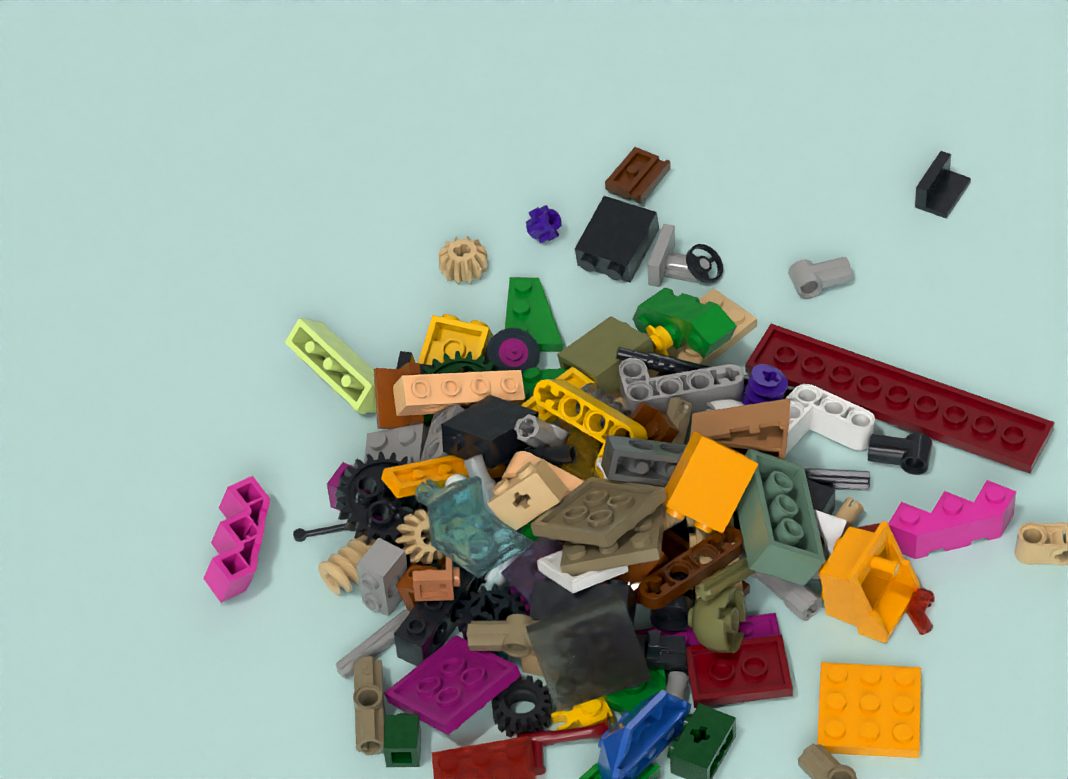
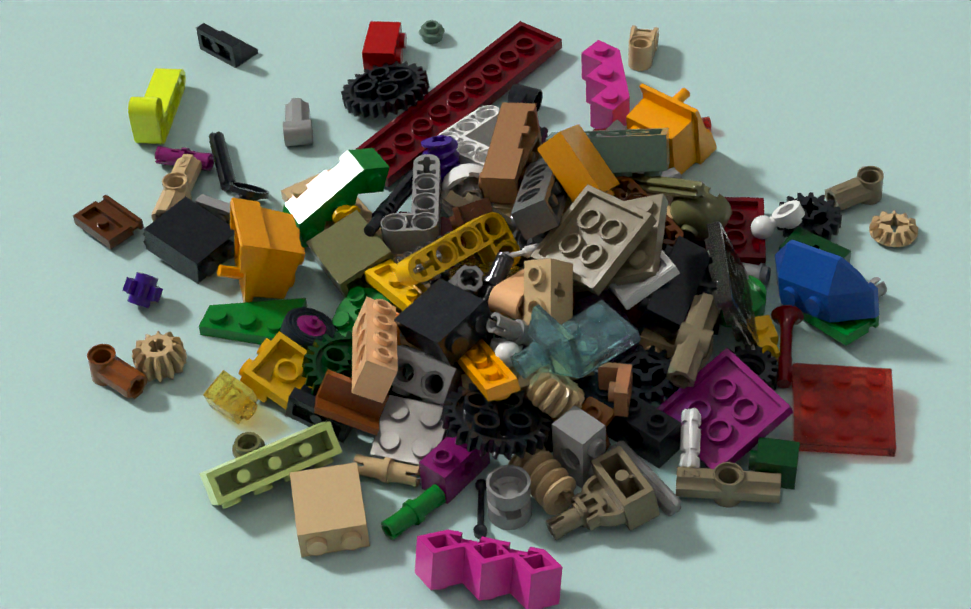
camera: 80 degrees left, 5 degrees down
light orange plate [817,662,921,758] -> none
none -> dark orange piece [87,344,147,399]
none -> neon yellow beam [128,68,186,144]
none -> tan piece [151,154,202,221]
none -> magenta pin [155,146,214,171]
none -> clear yellow brick [203,370,258,424]
none -> black axle [209,131,236,192]
none -> light orange piece [217,198,305,303]
none -> olive plate [232,432,265,458]
none -> tan brick [290,462,370,557]
none -> black gear [341,61,430,119]
none -> tan pin [353,454,421,487]
none -> red brick [362,21,407,70]
none -> green pin [381,484,446,540]
none -> sand green plate [419,20,445,44]
none -> light grey wheel [486,465,532,530]
none -> dark tan brick [545,445,660,540]
none -> white axle [679,408,701,468]
none -> white plate [751,200,805,239]
none -> black gear [777,192,842,241]

